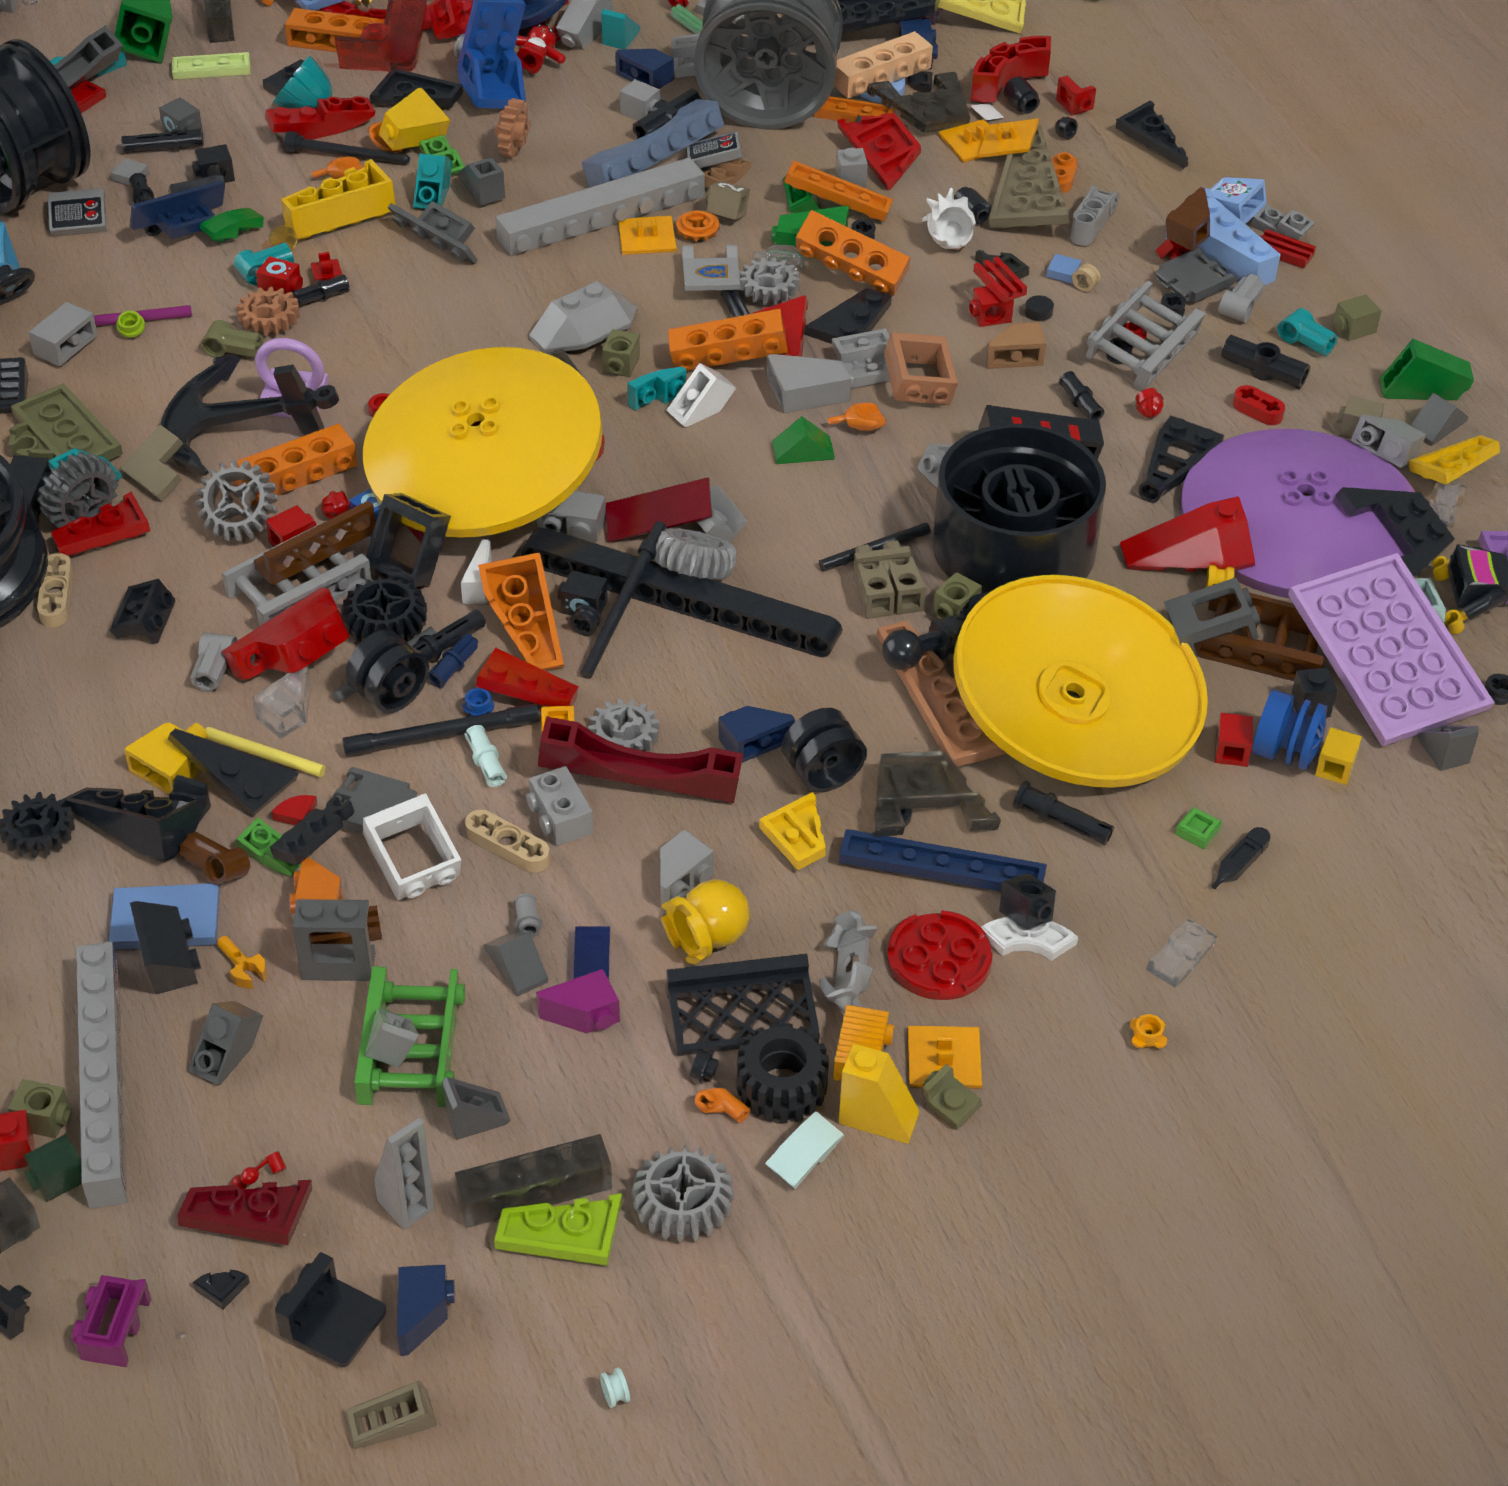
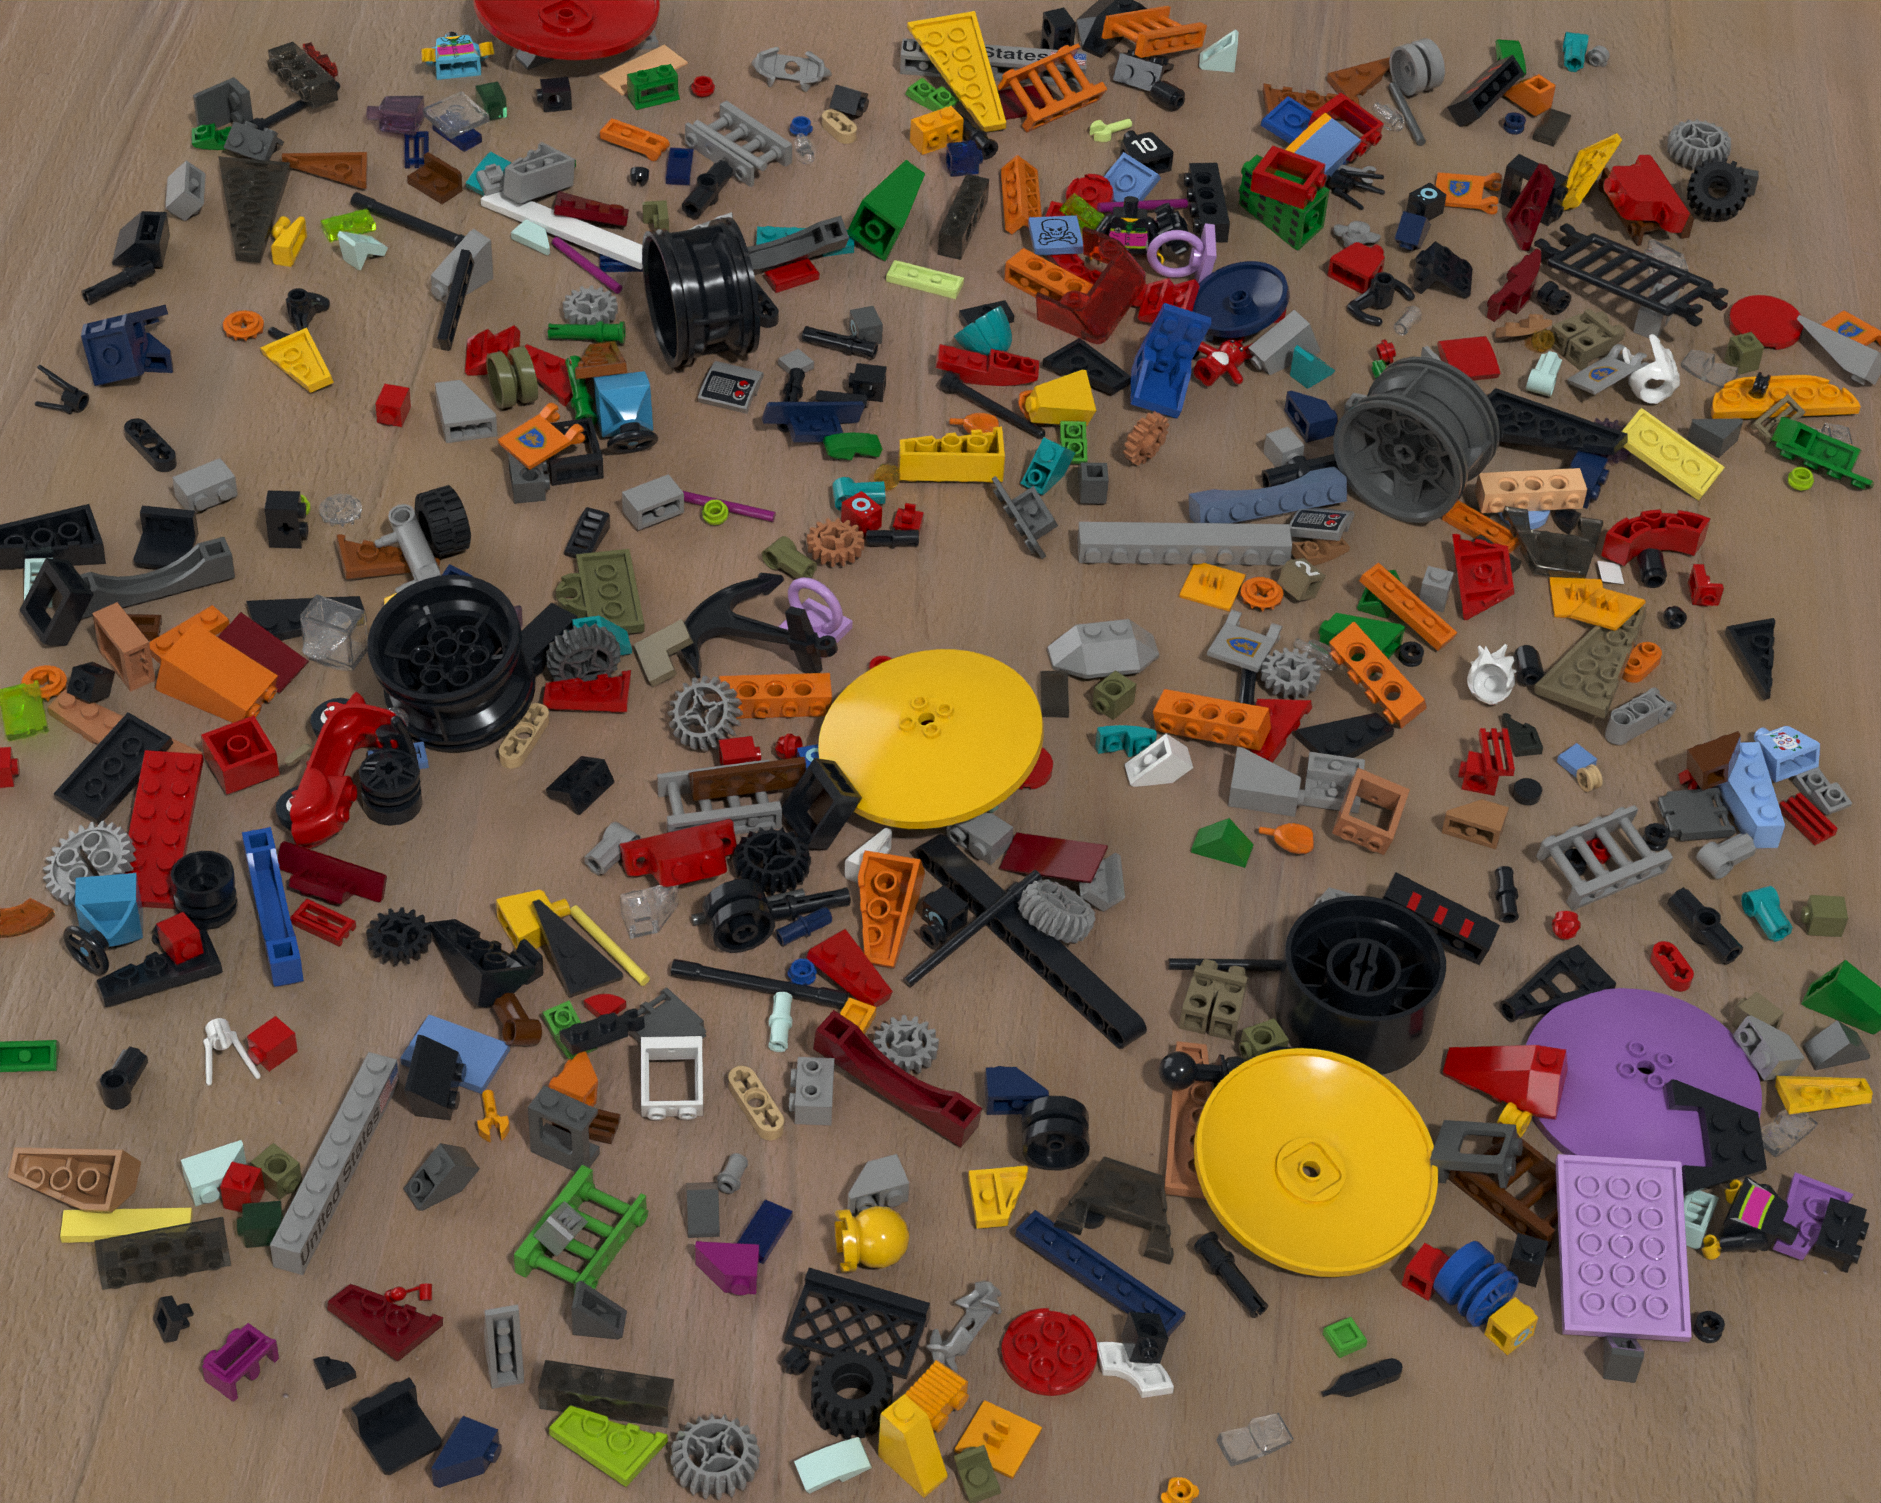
camera: 25 degrees right, 0 degrees up
orange arm [694,1088,750,1123] -> none

